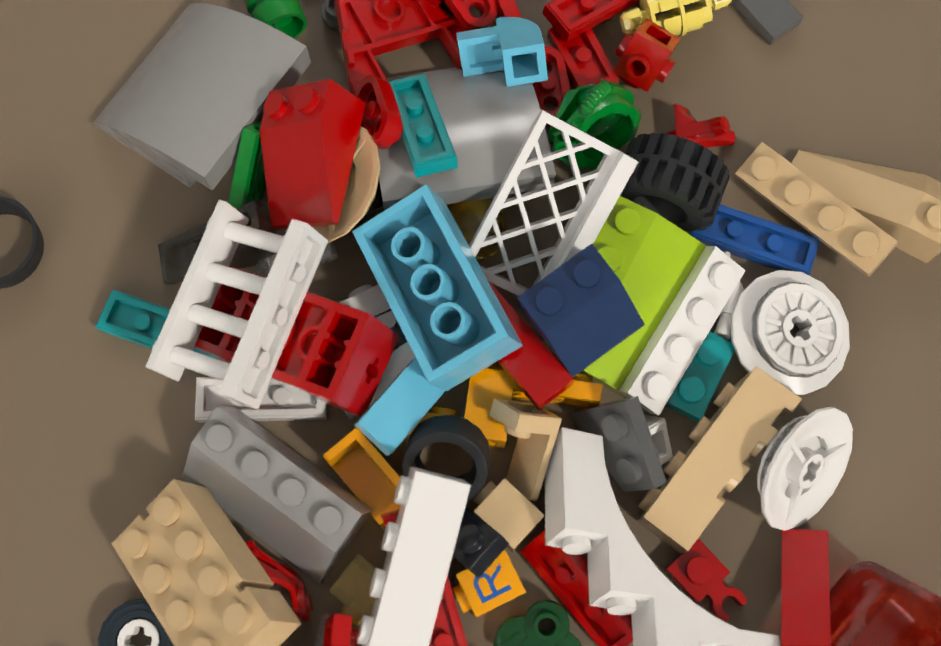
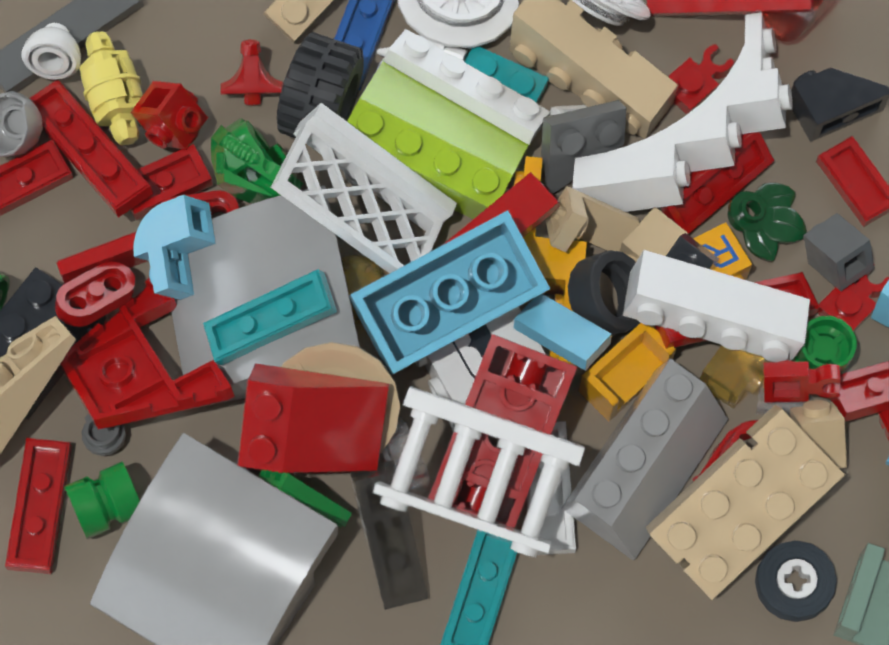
camera: 95 degrees left, 5 degrees down
red plate [354,75,403,150] -> none
dark blue slope [517,243,645,377] -> none

